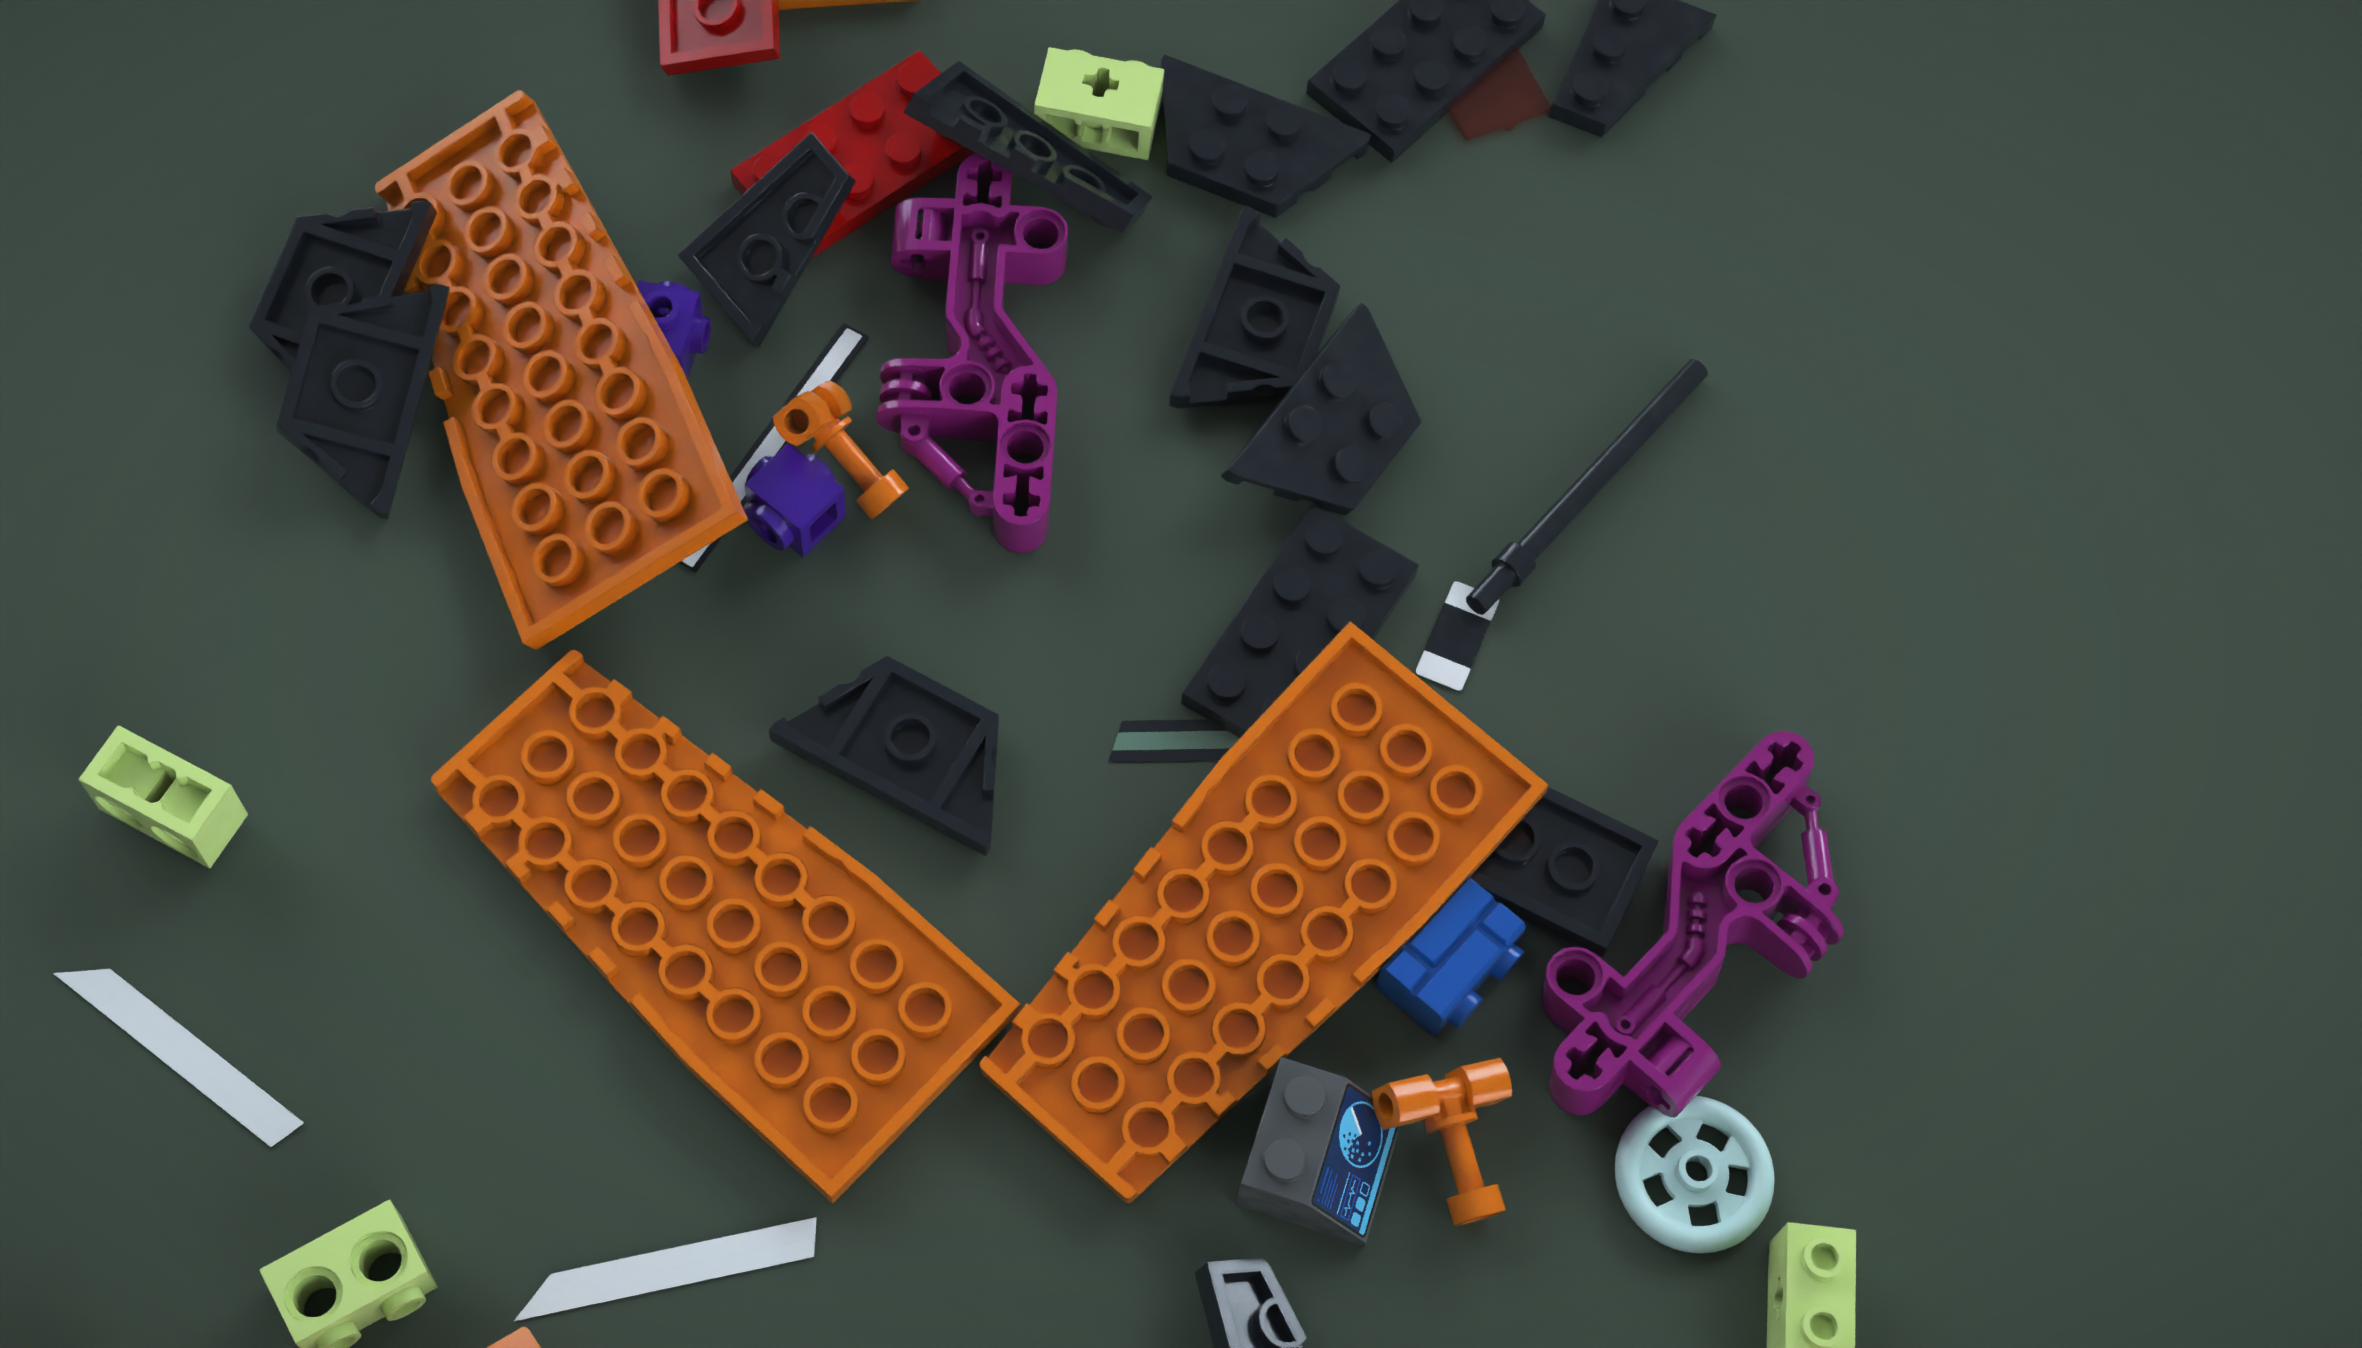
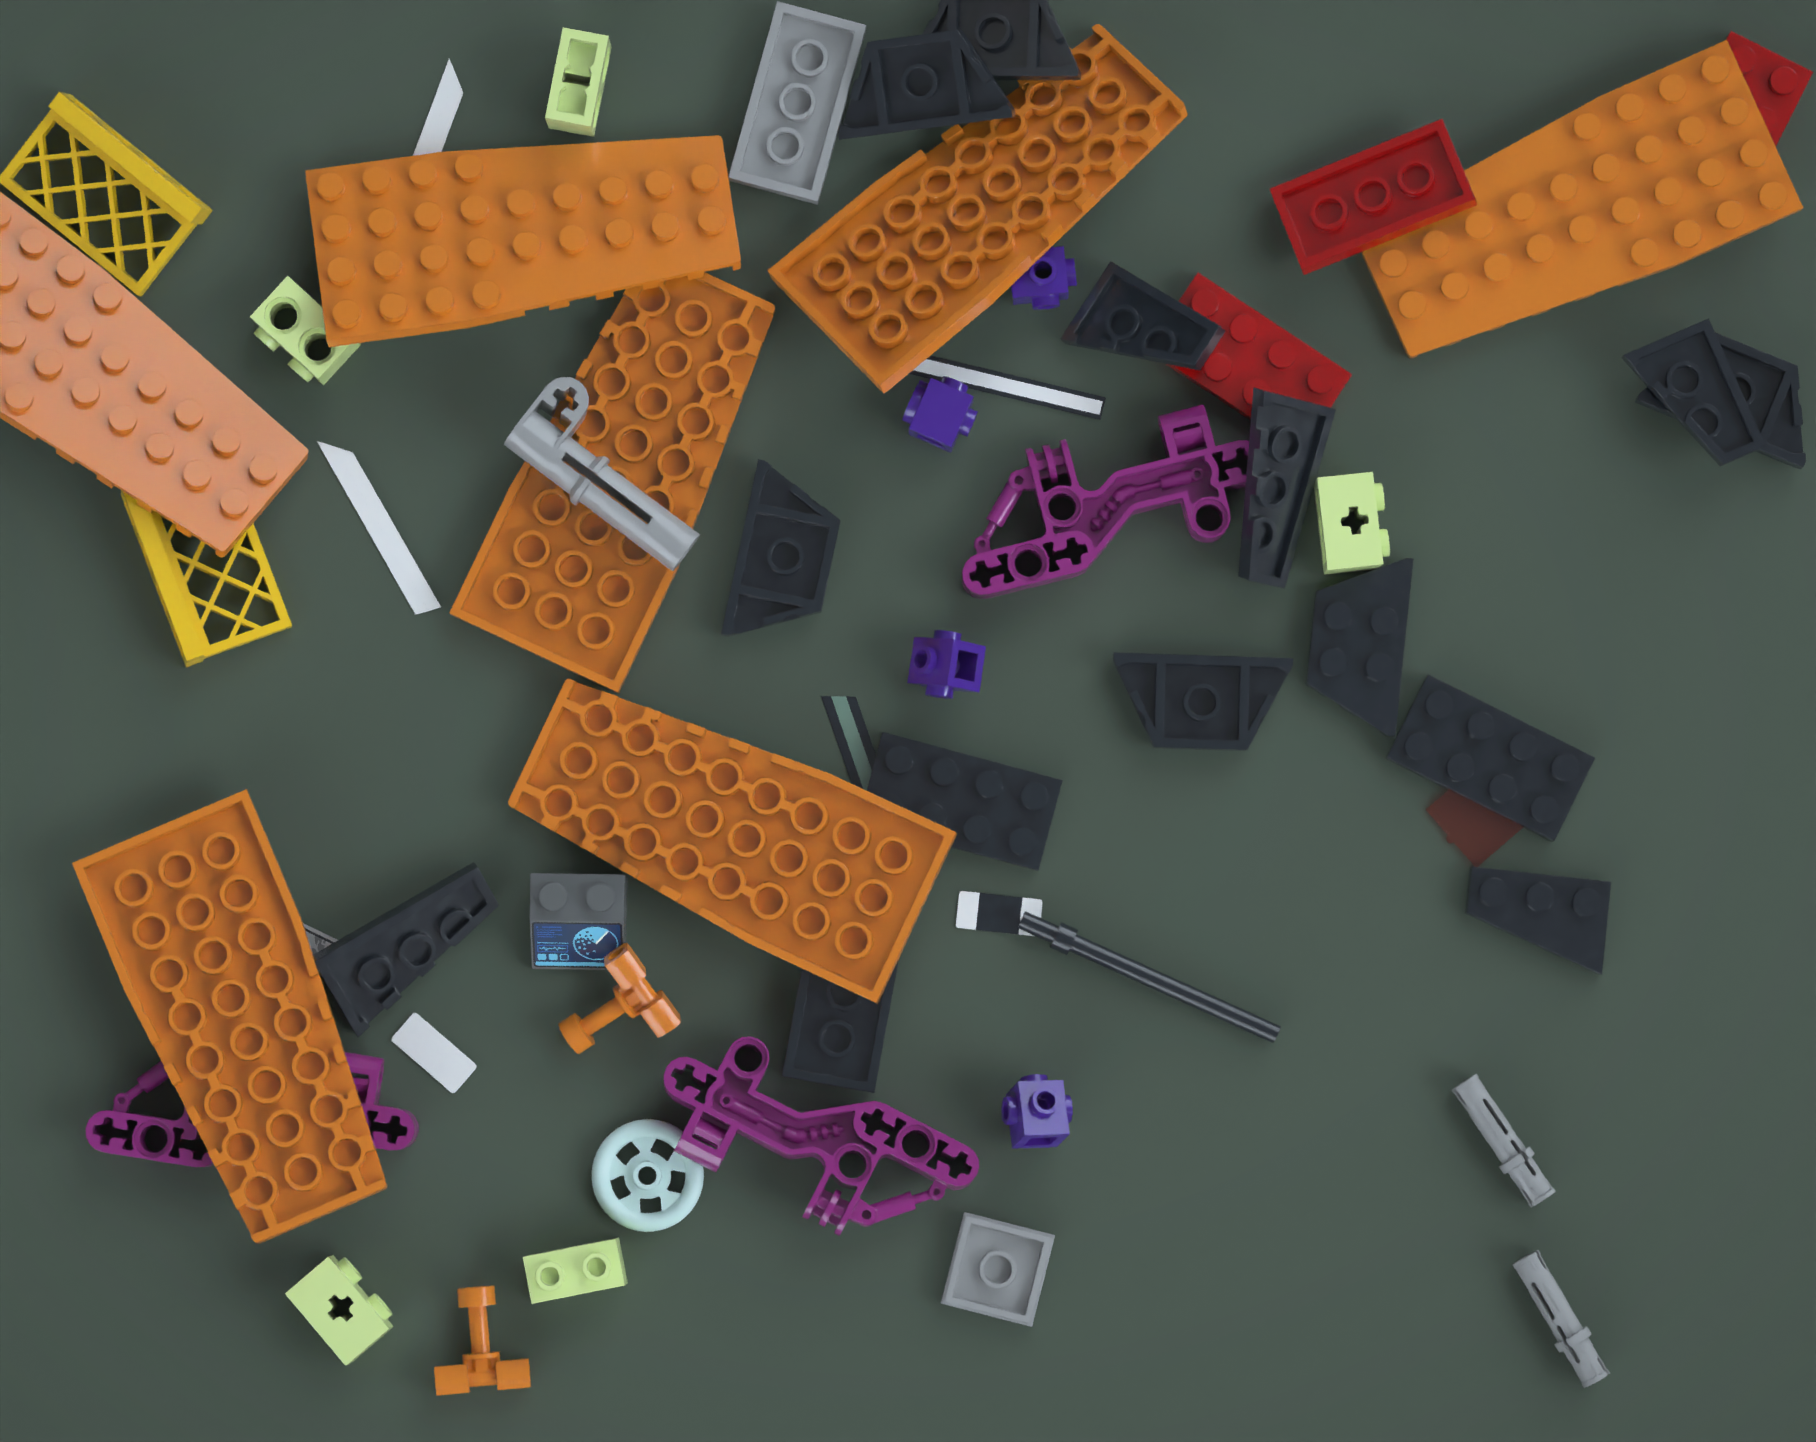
camera: 80 degrees right, 20 degrees up
orange bar [773,381,909,520] -> none
black wing [1221,302,1422,515] -> none
blue brick [1375,877,1526,1037] -> none
none -> orange wing [305,135,741,347]
none -> light grey piece [504,377,700,571]
none -> light grey plate [728,1,867,205]
none -> dark purple brick [907,630,986,699]
none -> light grey tile [941,1212,1055,1327]
none -> dark purple brick [1001,1074,1073,1149]
none -> light grey pin [1451,1074,1556,1208]
none -> light grey pin [1512,1250,1610,1388]

